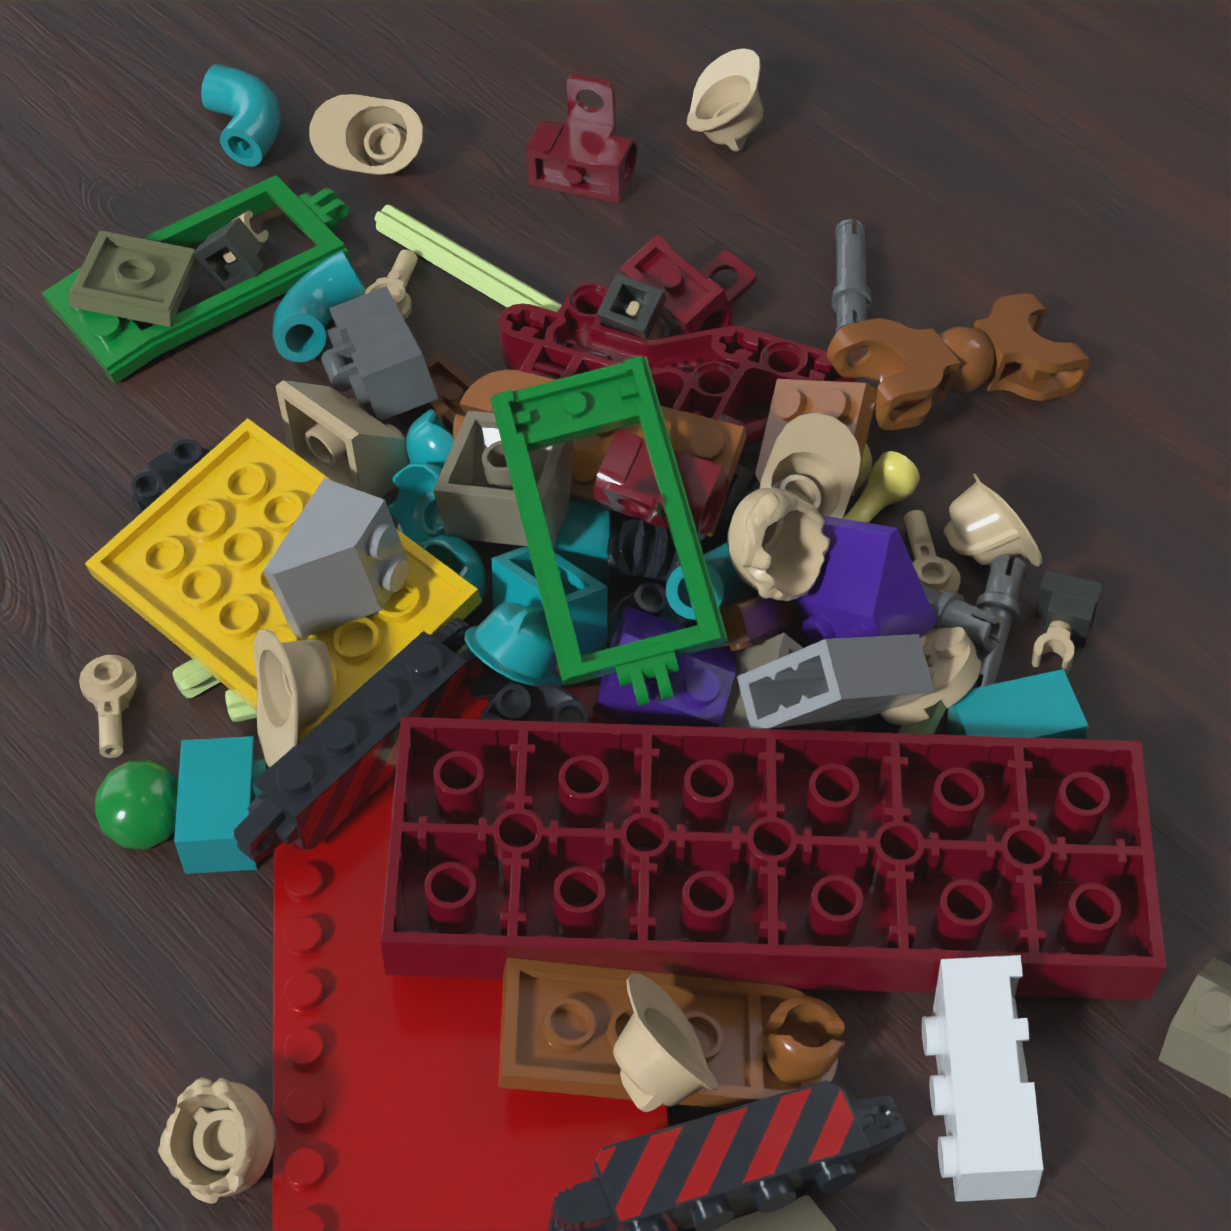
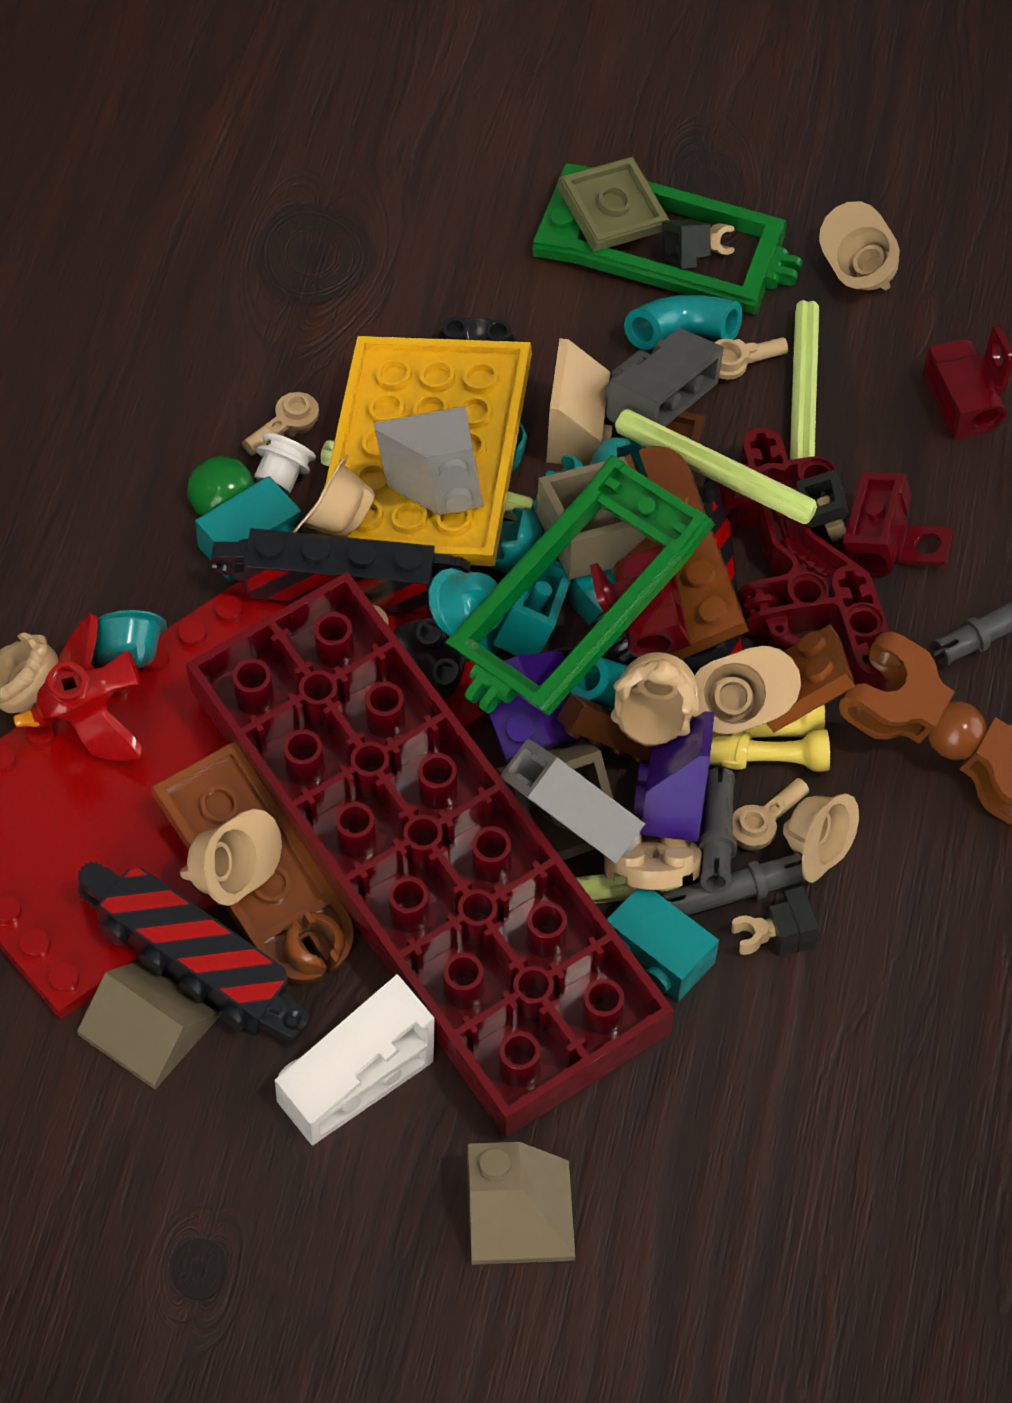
camera: 50 degrees right, 5 degrees up
teal cylinder [201,64,282,167] -> none
none -> red animal [13,613,144,761]
none -> teal piece [72,610,167,669]
none -> white piece [254,432,316,494]
none -> yellowish green axle [615,409,817,524]

